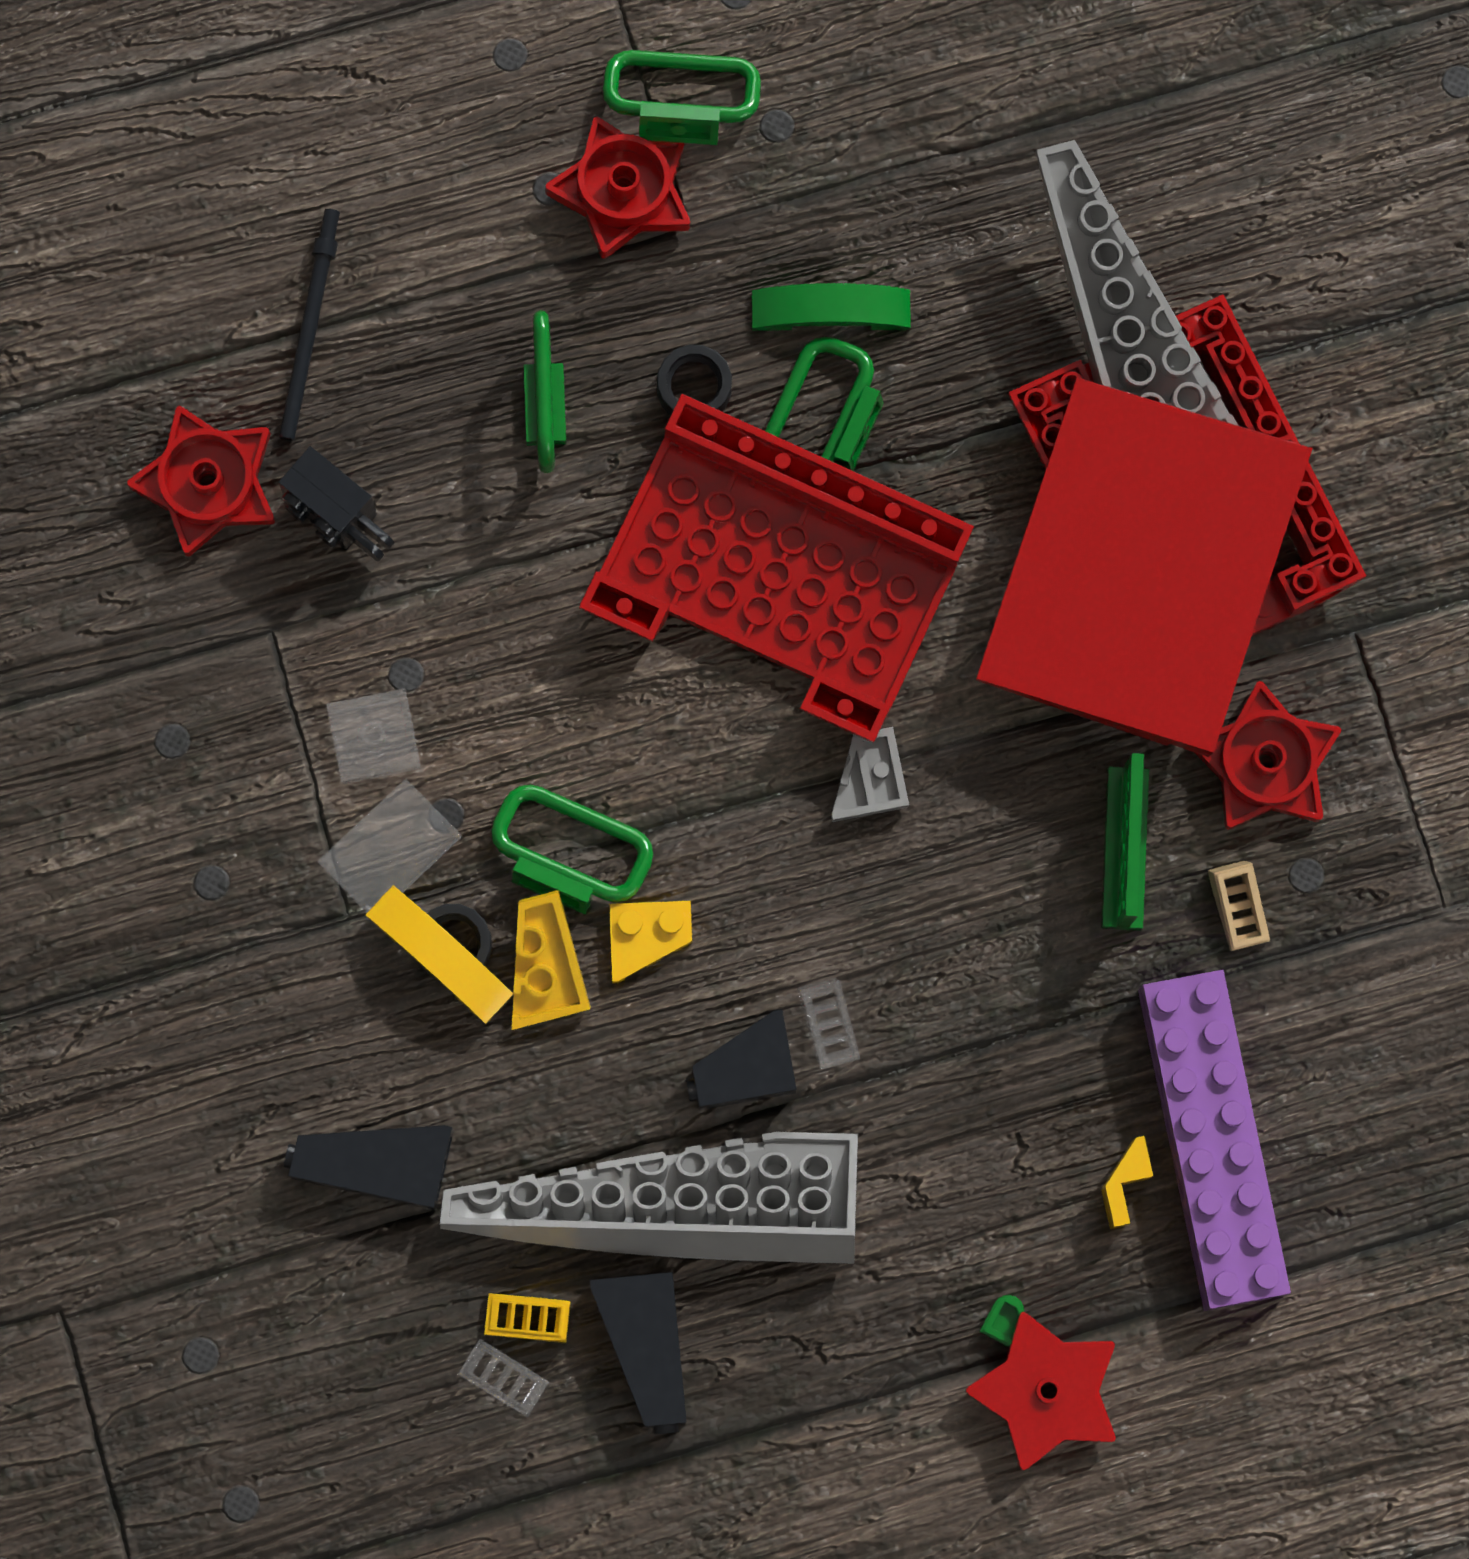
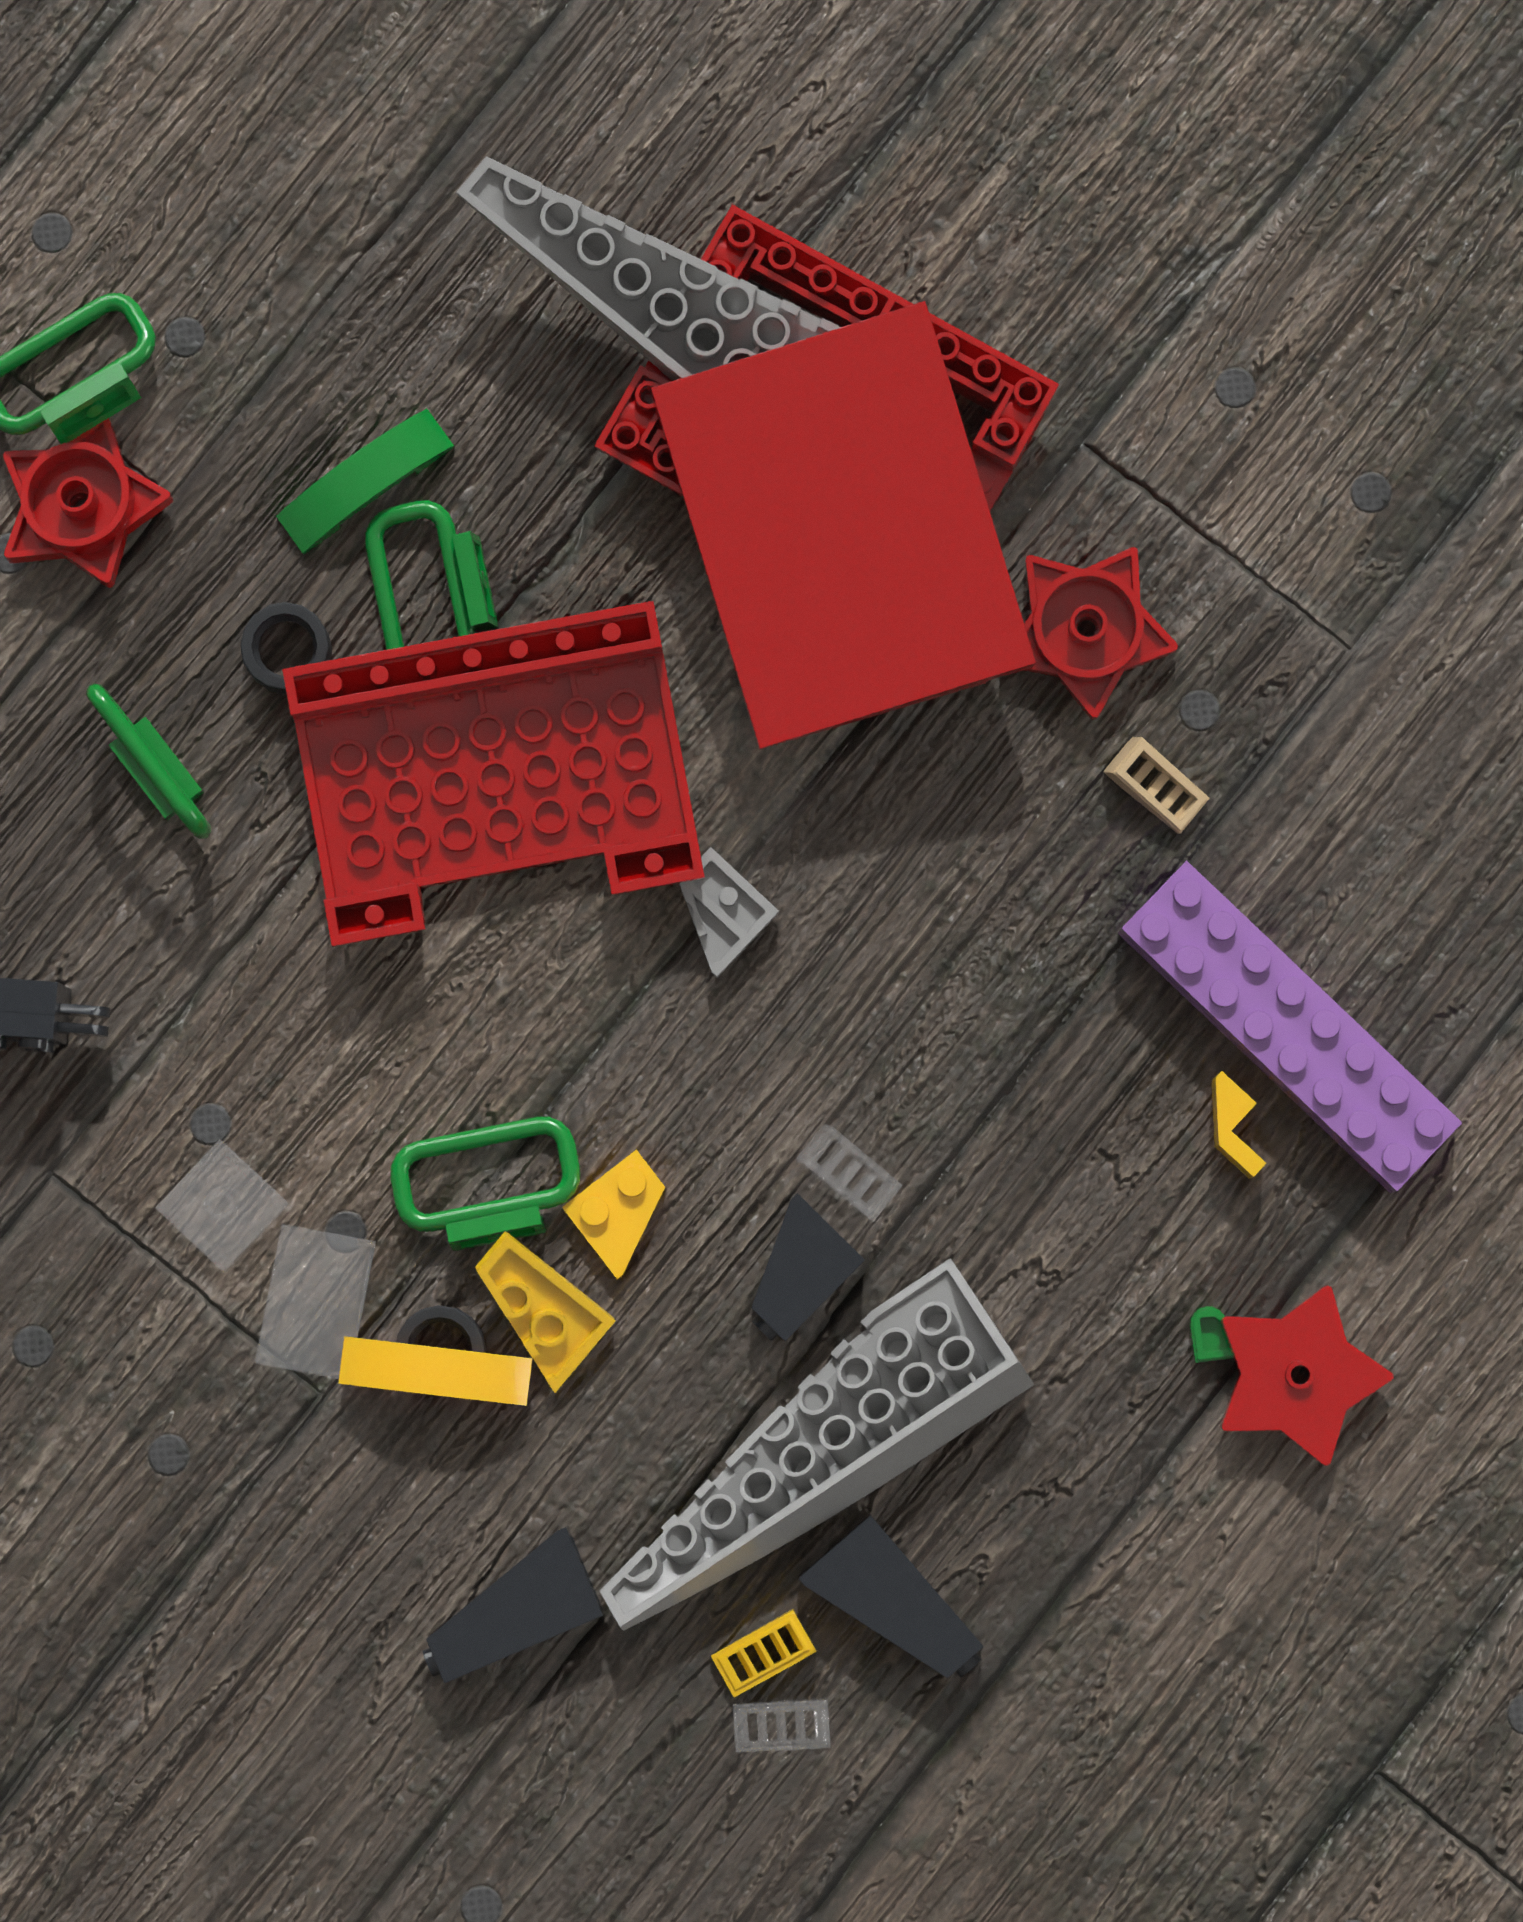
camera: 25 degrees left, 5 degrees up
green fence [1101,753,1149,931] -> none

